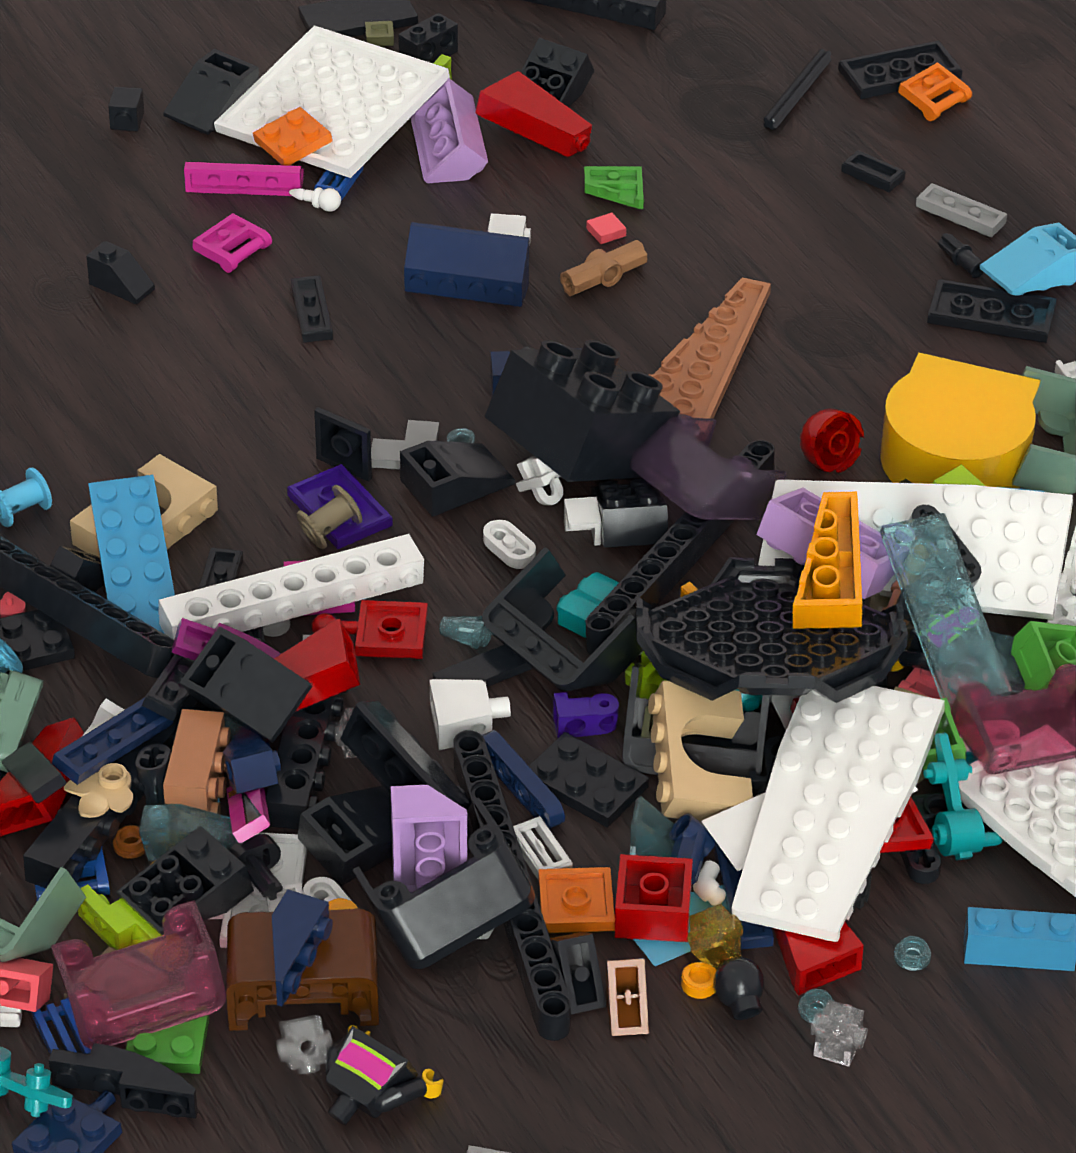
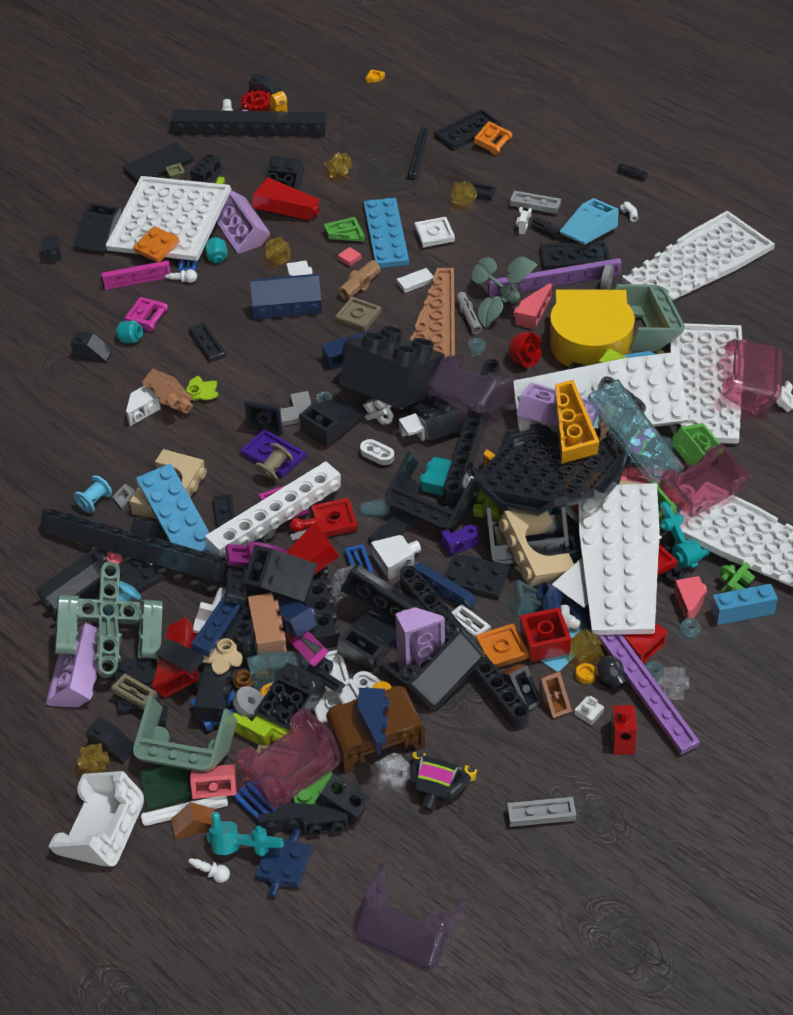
camera: 15 degrees left, 5 degrees up
none -> light grey slope [113,484,135,509]
none -> teal head [116,320,143,344]
none -> white slope [126,386,160,426]
none -> nougat hips [142,368,193,414]
none -> lime plate [186,376,219,400]
none -> teal head [205,237,228,263]
none -> light grey piece [233,686,263,719]
none -> clear yellow brick [265,237,291,266]
none -> black brick [315,773,370,826]
none -> clear yellow brick [325,152,353,177]
none -> dark tan tile [335,297,382,332]
none -> blue tile [344,544,374,574]
none -> dark azure plate [364,198,409,268]
none -> white tile [397,268,434,293]
none -> white plate [414,217,455,247]
none -> clear yellow brick [450,181,477,206]
none -> light grey pin [456,292,482,335]
none -> clear light blue plate [468,338,486,354]
none -> sand green plant [472,257,537,329]
none -> medium lavender plate [488,258,622,298]
none -> coral slope [513,284,552,330]
none -> white plate [516,207,531,235]
none -> white tile [574,696,604,725]
none -> medium lavender plate [591,627,700,755]
none -> light grey piece [600,264,614,290]
none -> red torso [610,705,637,755]
none -> coral slope [674,576,707,623]
none -> bright green hips [719,561,755,593]

